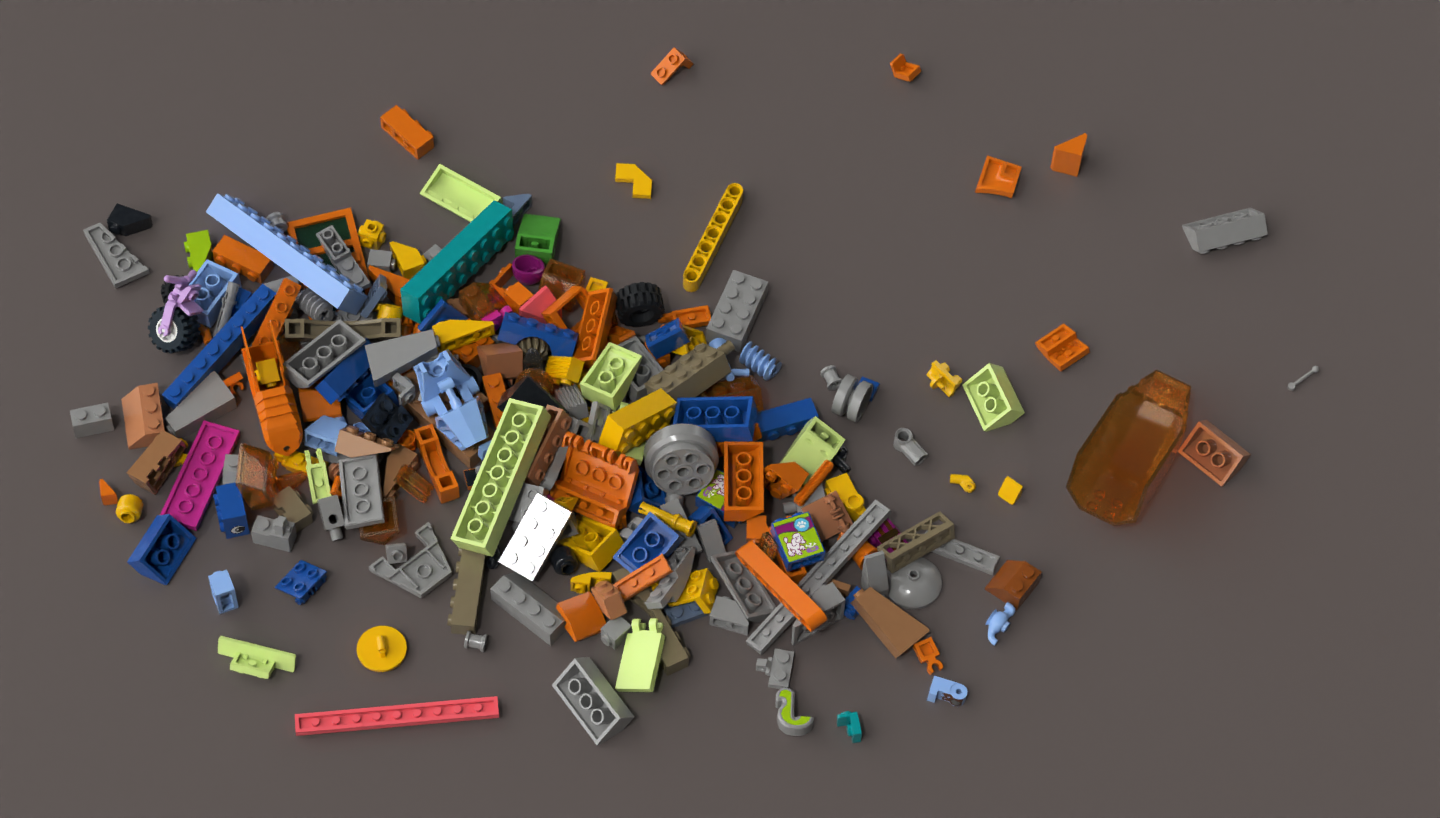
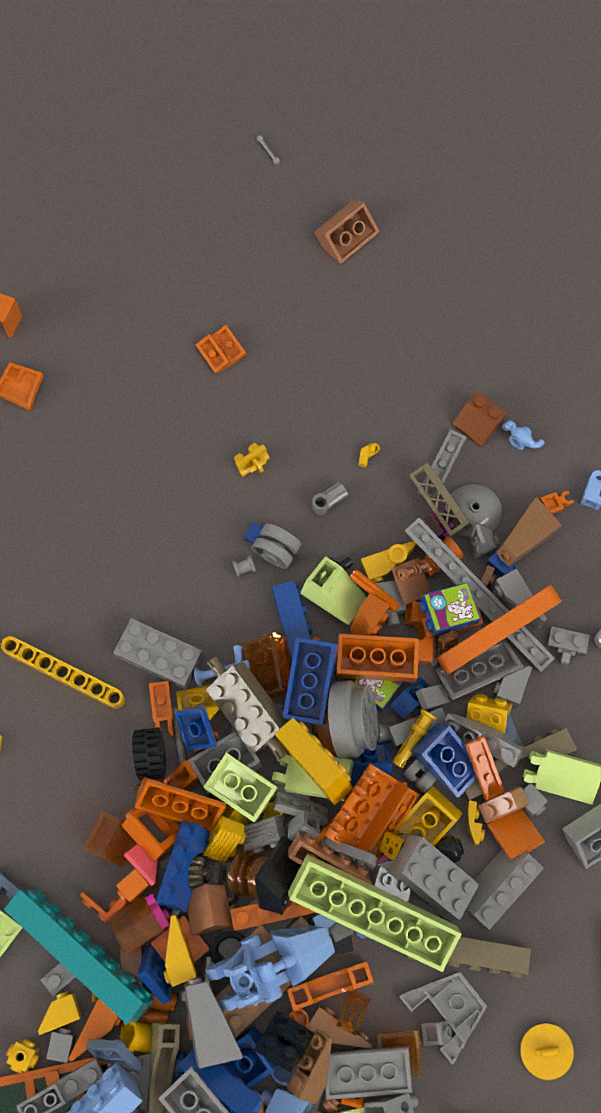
camera: 85 degrees left, 15 degrees up
light grey bracket [392,372,415,407] -> none
light grey bush [464,631,488,652] -> none
magenta hat [512,254,546,285] -> none
bright green slope [515,214,561,266] -> none
yellow plate [586,277,608,292] -> none
light blue piece [739,341,782,381] -> none
yellowish green slope [962,363,1025,432] -> none
yellow slope [998,476,1023,505] -> none
clear orange windscreen [1066,370,1191,526] -> none
light grey slope [1182,207,1268,254] -> none

